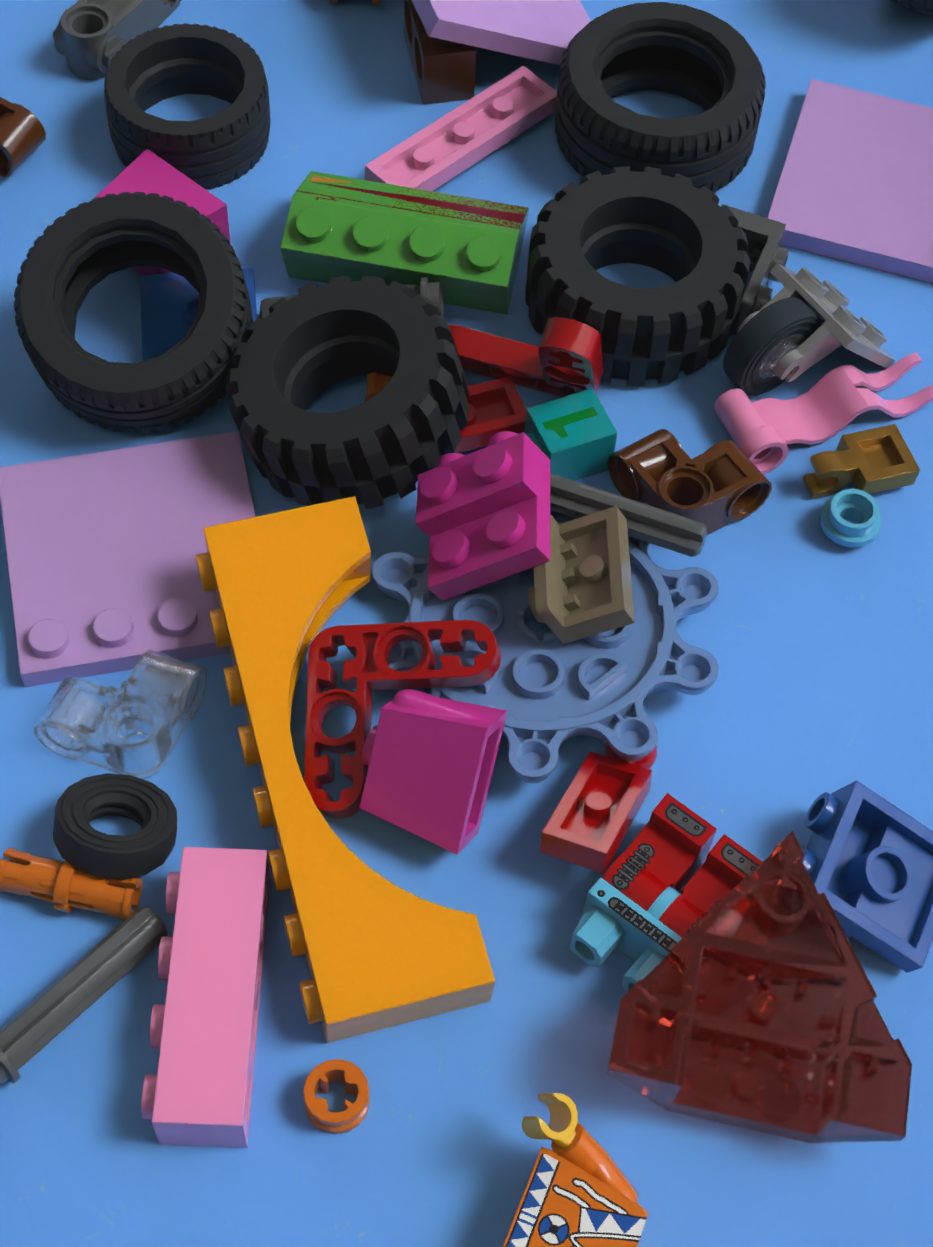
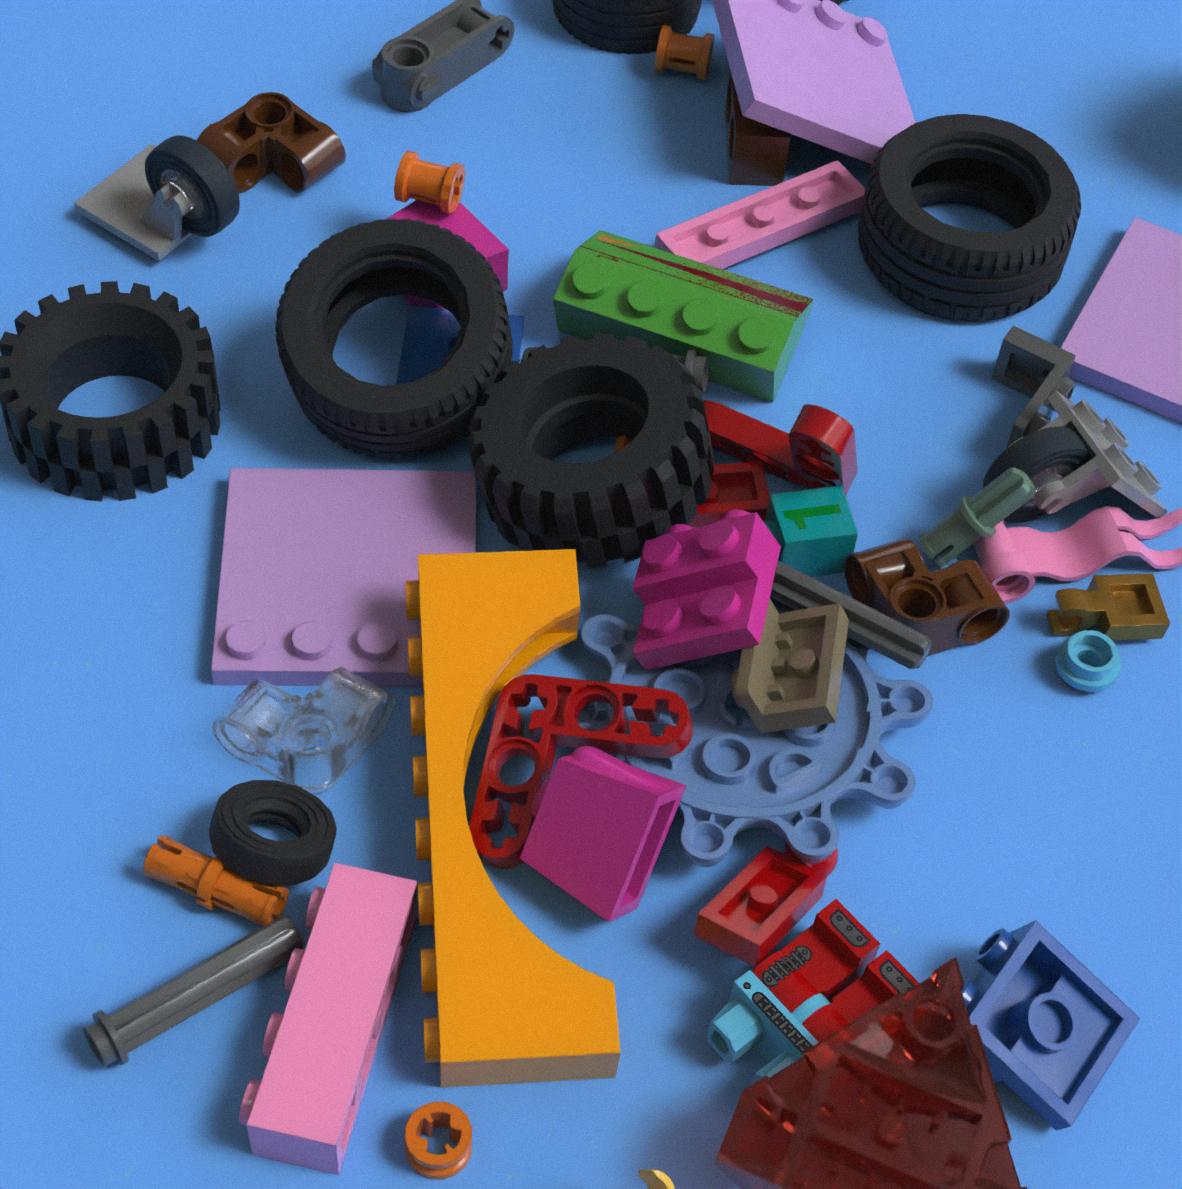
camera: 10 degrees right, 5 degrees down
black tyre [104,23,271,190] -> none
black tyre [525,166,750,386] -> none
none -> orange bush [394,151,465,214]
none -> sand green axle [919,467,1036,567]

